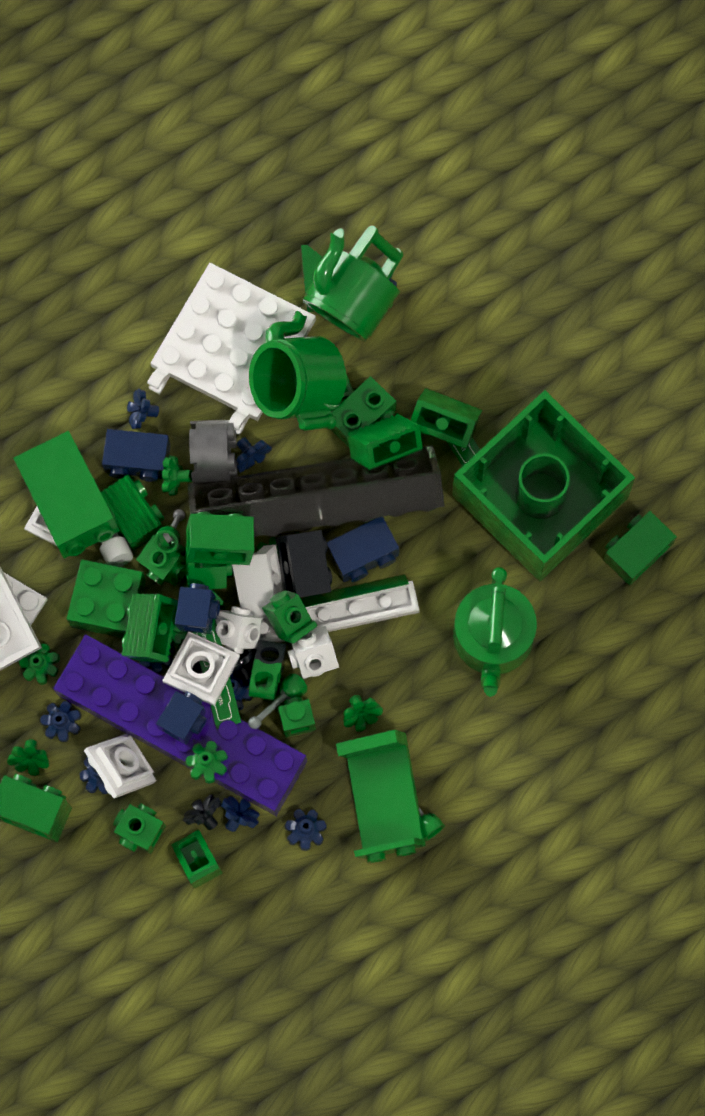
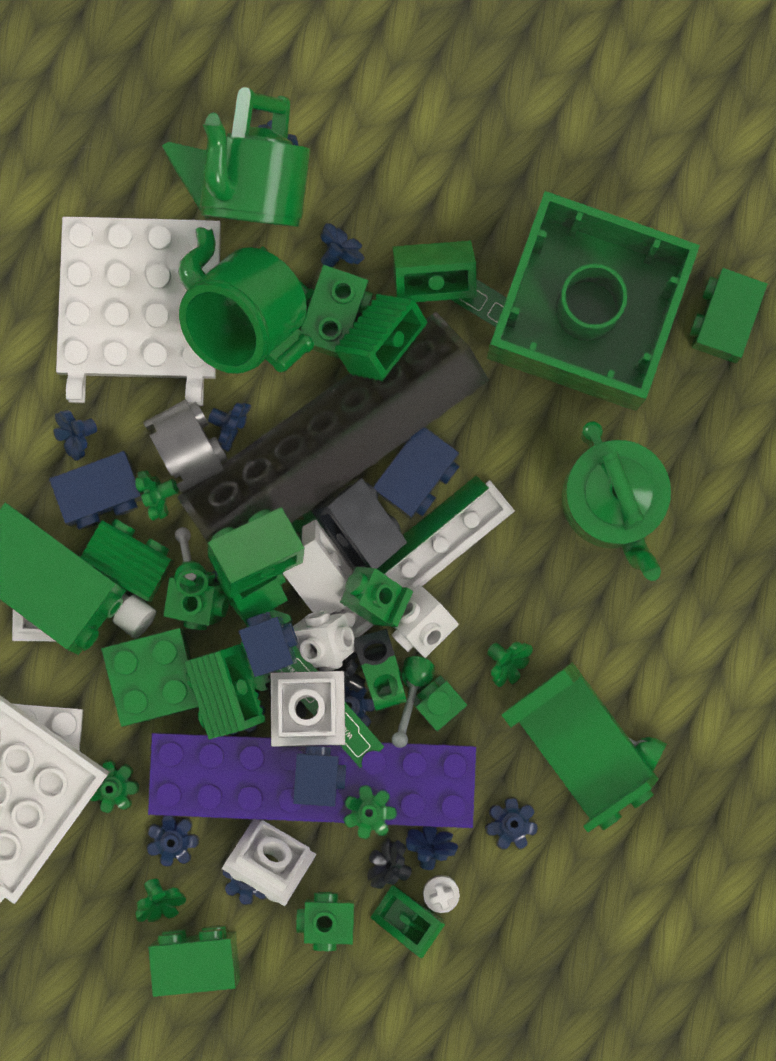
camera: 30 degrees left, 10 degrees up
none -> dark blue plant [320,223,365,268]
none -> white piece [423,875,460,913]

